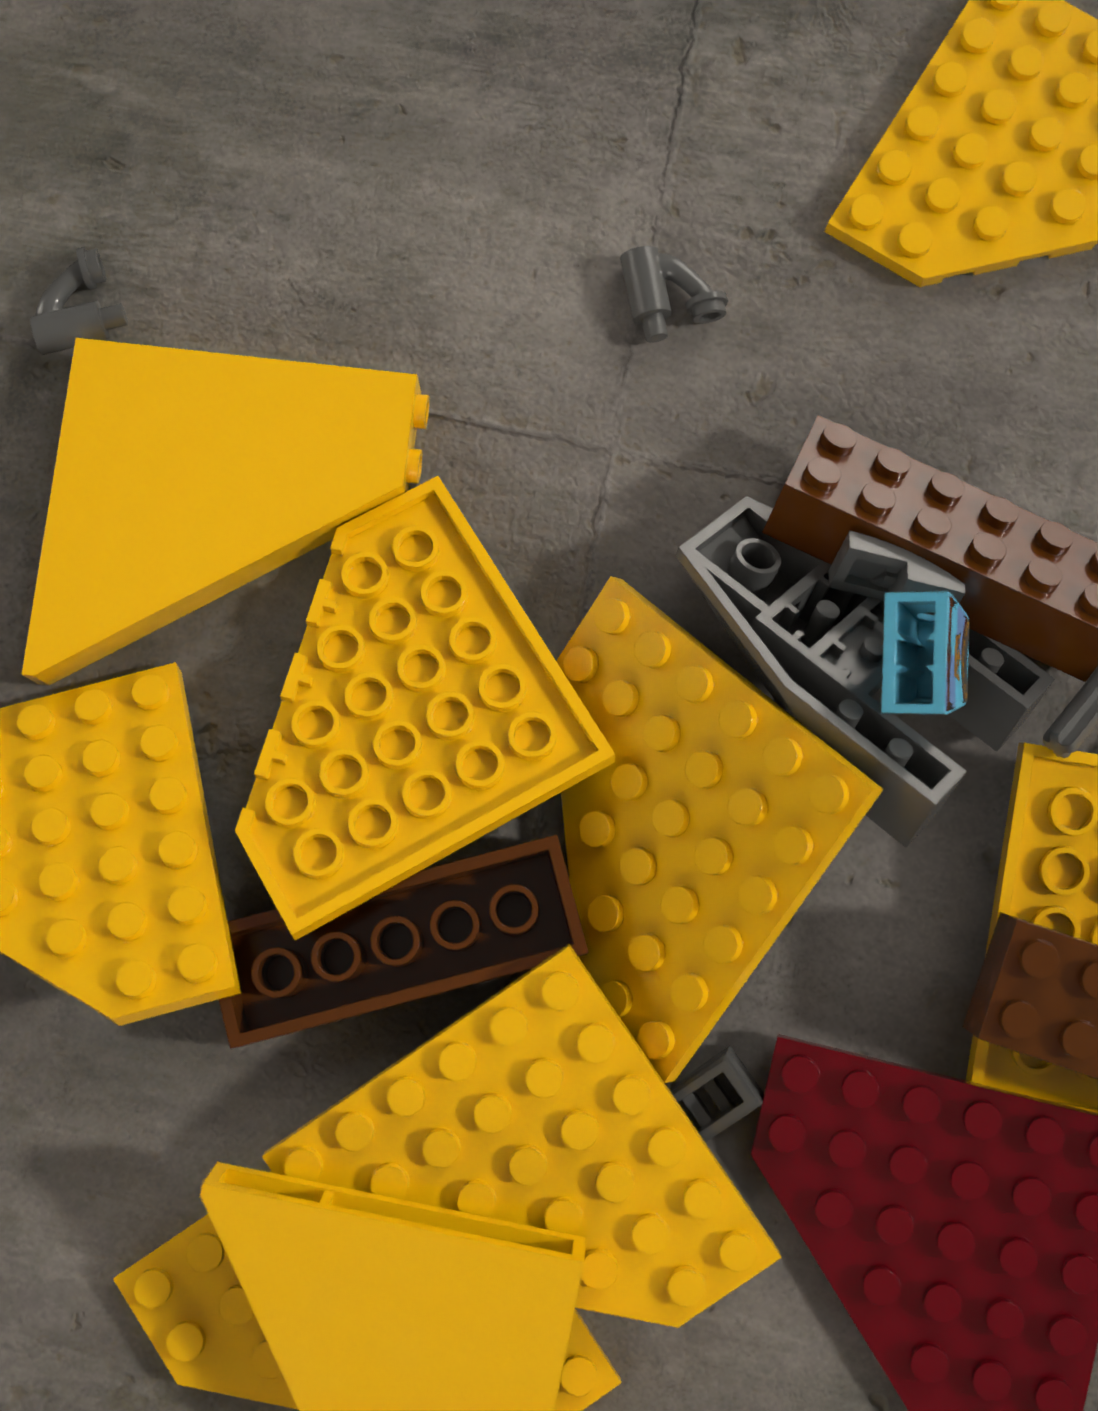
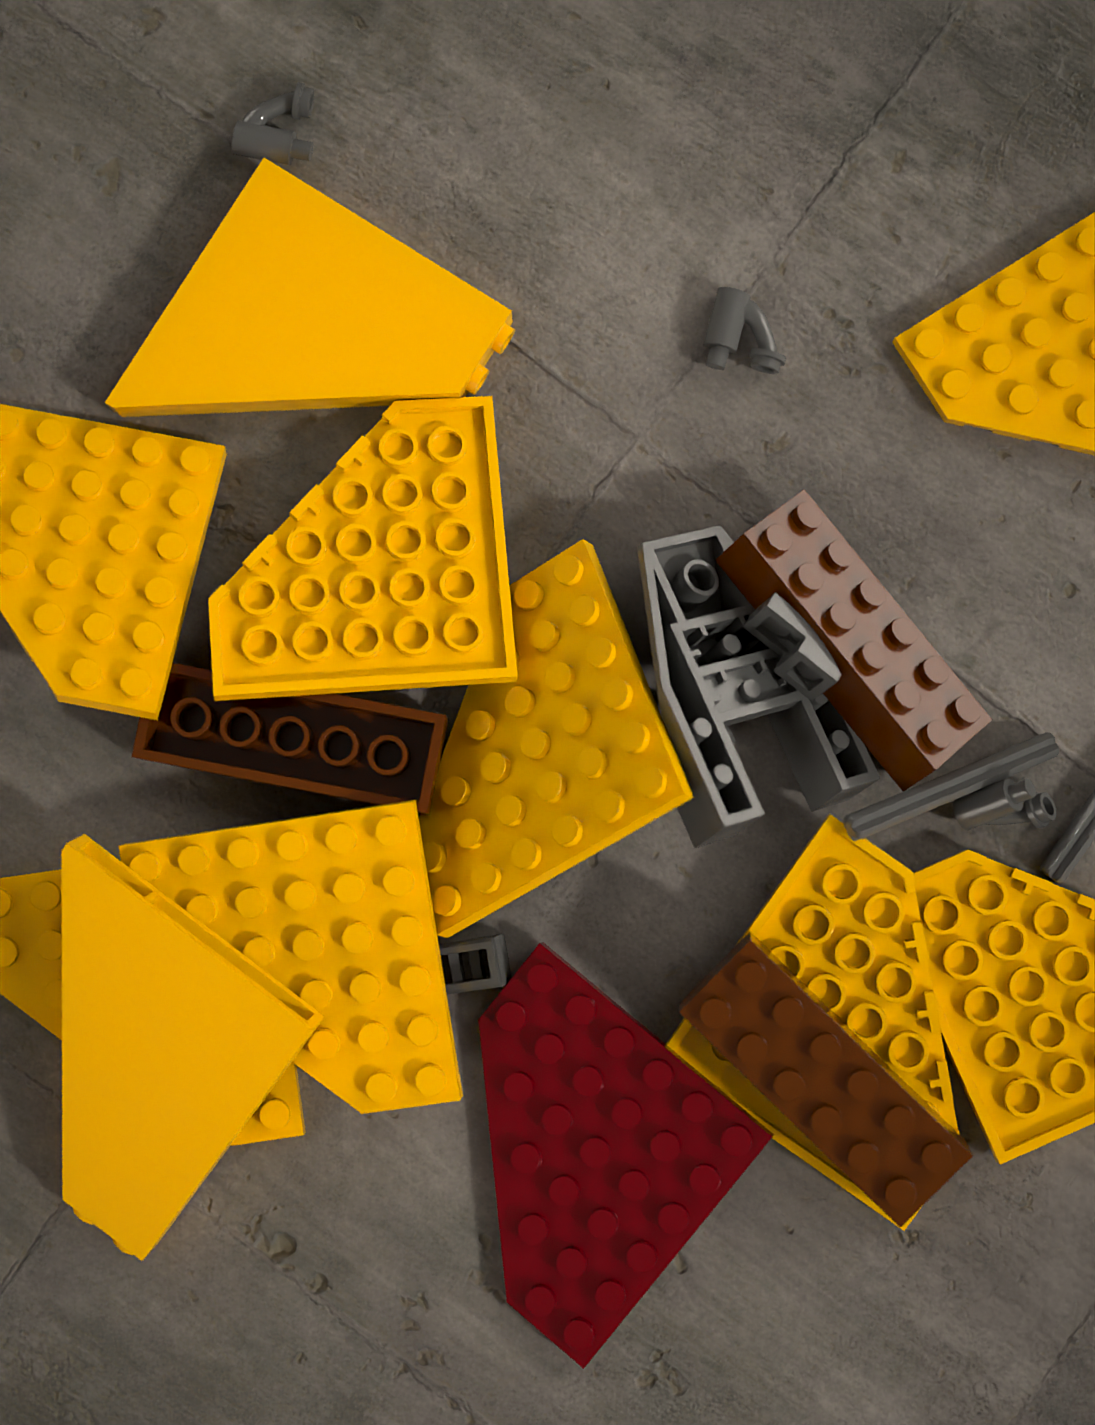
camera: 25 degrees right, 5 degrees up
medium azure torso [881,592,969,715] -> none

